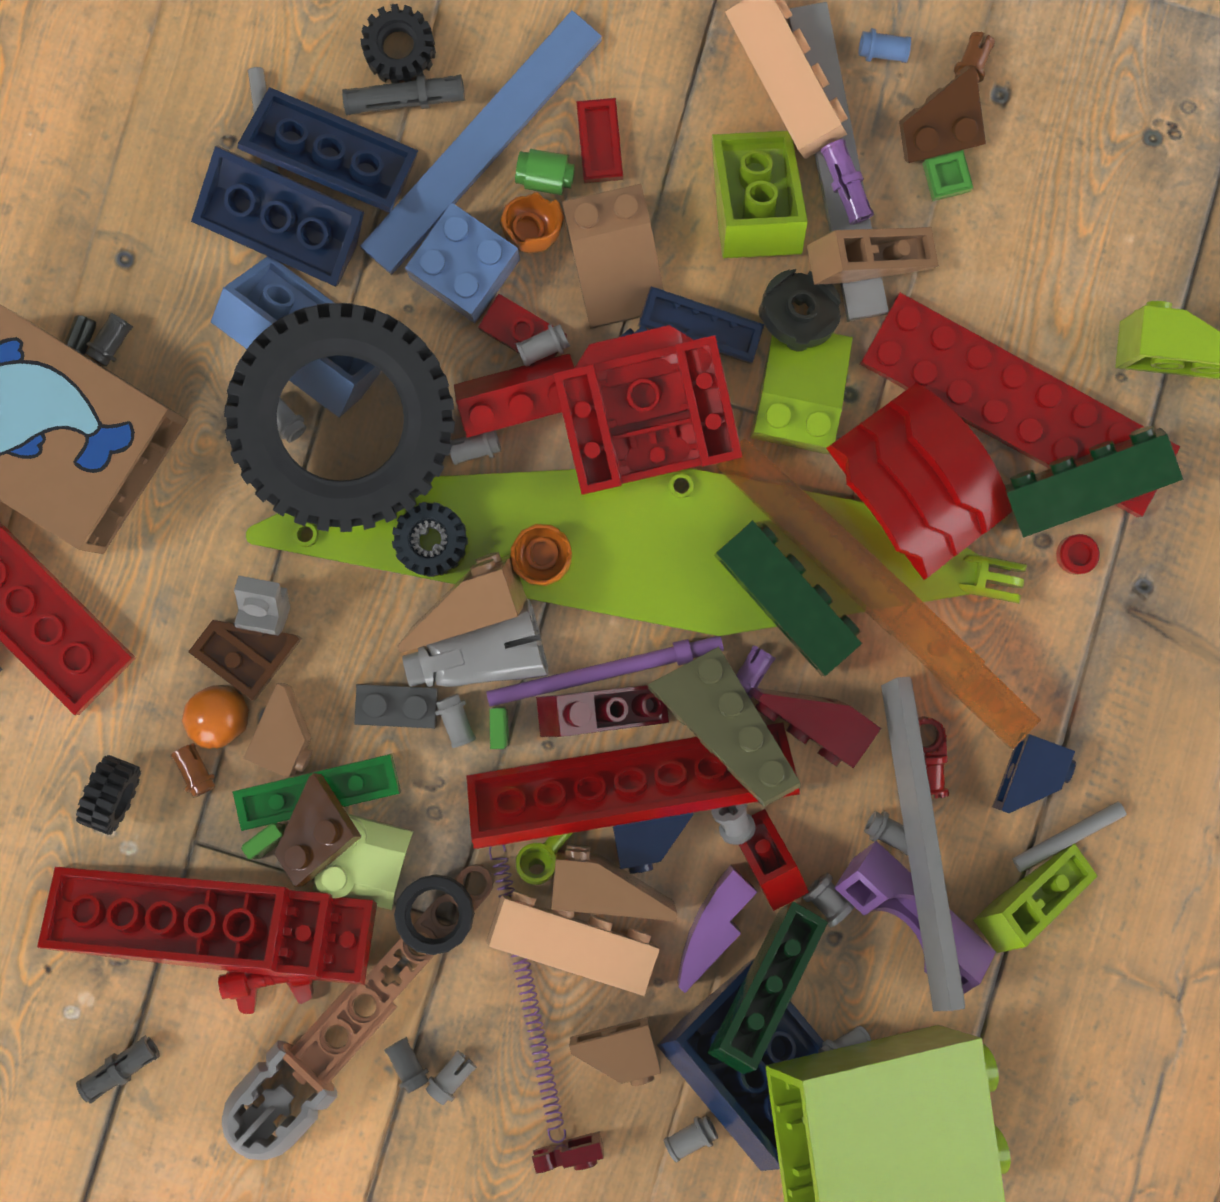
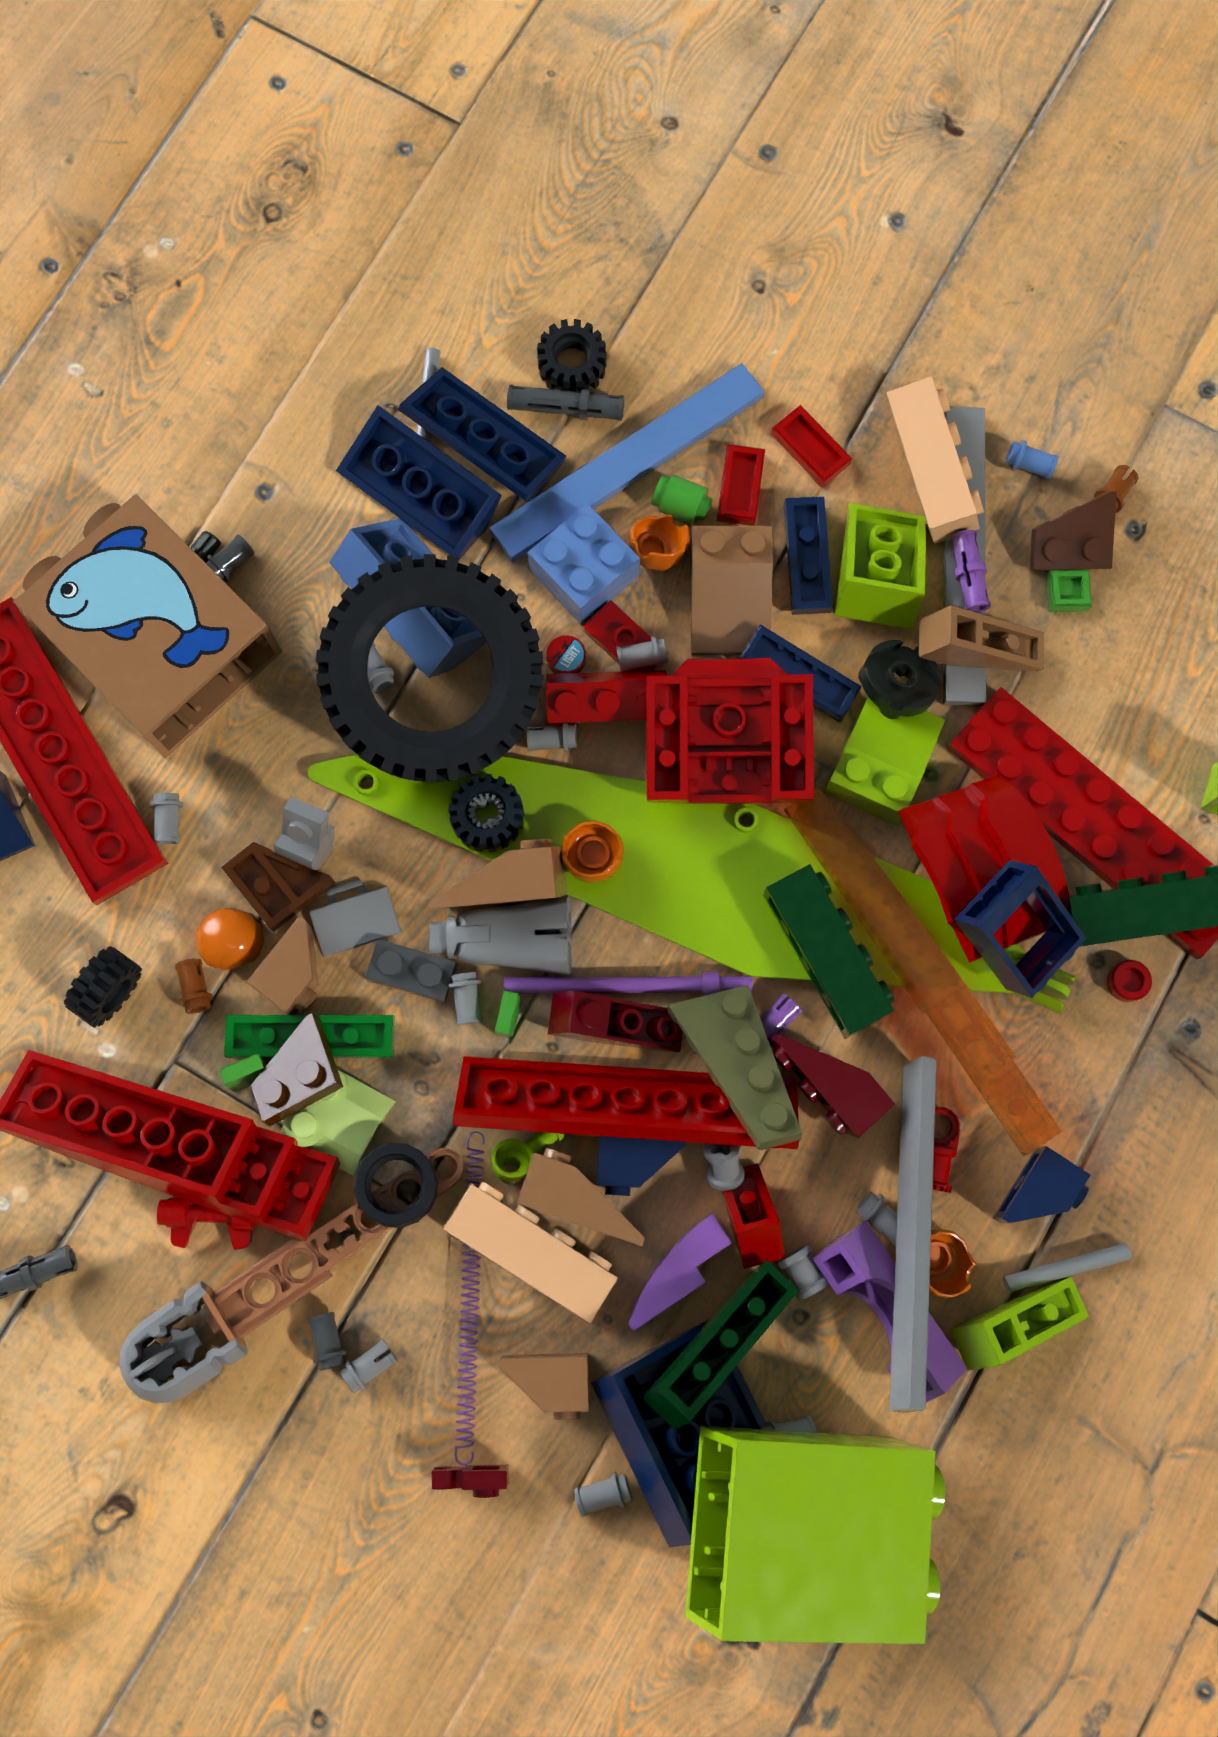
camera: 15 degrees right, 10 degrees down
none -> light grey pin [150,793,183,844]
none -> light grey piece [309,878,401,957]
none -> tile [546,635,586,674]
none -> red tile [771,405,852,488]
none -> dark blue plate [784,497,833,615]
none -> orange hair [929,1229,975,1299]
none -> dark blue window [954,860,1087,998]

